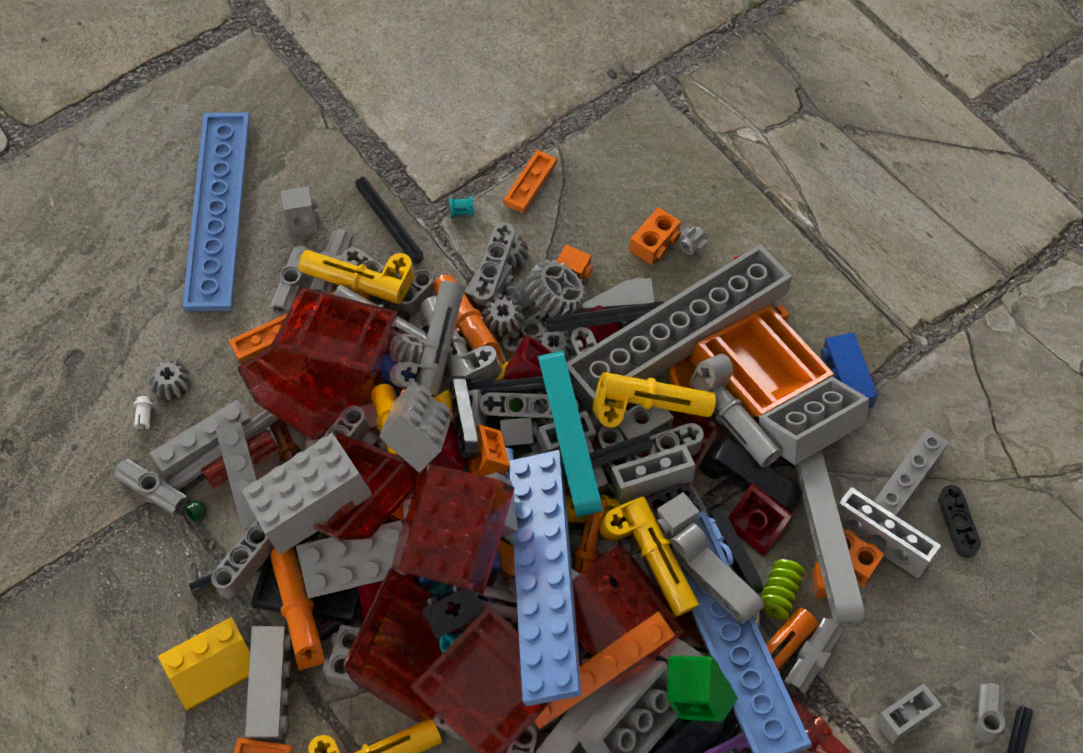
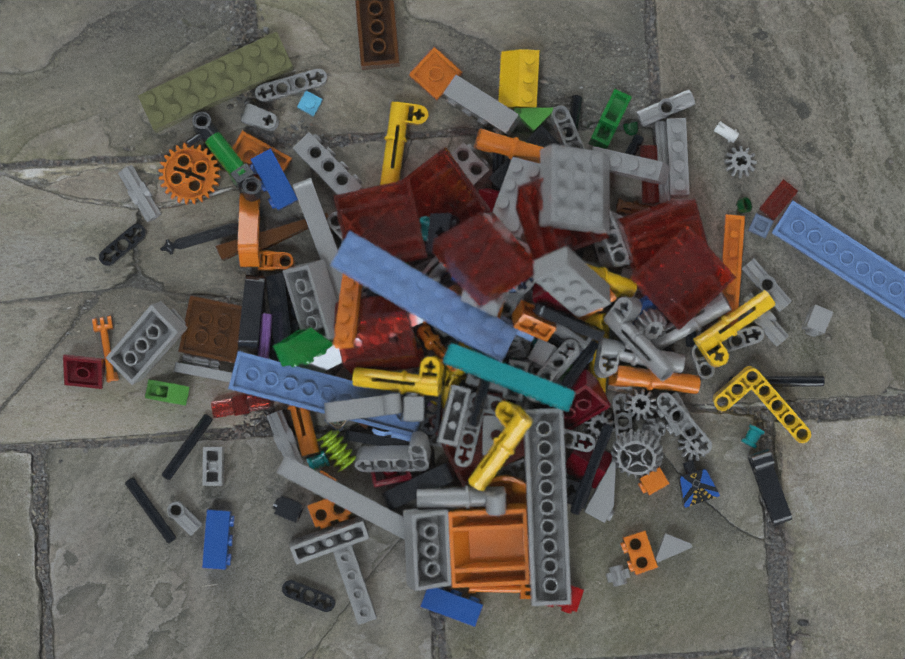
camera: 125 degrees right, 25 degrees up
orange plate [503,150,557,214] -> none
none -> blue brick [202,510,235,570]
none -> black brick [272,496,305,523]
none -> teal bush [306,450,331,470]
none -> light grey beam [355,431,431,472]
none -> bright green slope [514,108,553,133]
none -> green slope [588,89,632,149]
none -> black axle [625,134,644,156]
none -> light grey slope [655,533,693,563]
none -> torso [678,460,720,508]
none -> yellow beam [712,366,811,443]
none -> dark green hinge [735,197,752,213]
none -> sand blue tile [747,213,774,239]
none -> black beam [748,449,792,526]
none -> clear red tile [759,179,798,221]

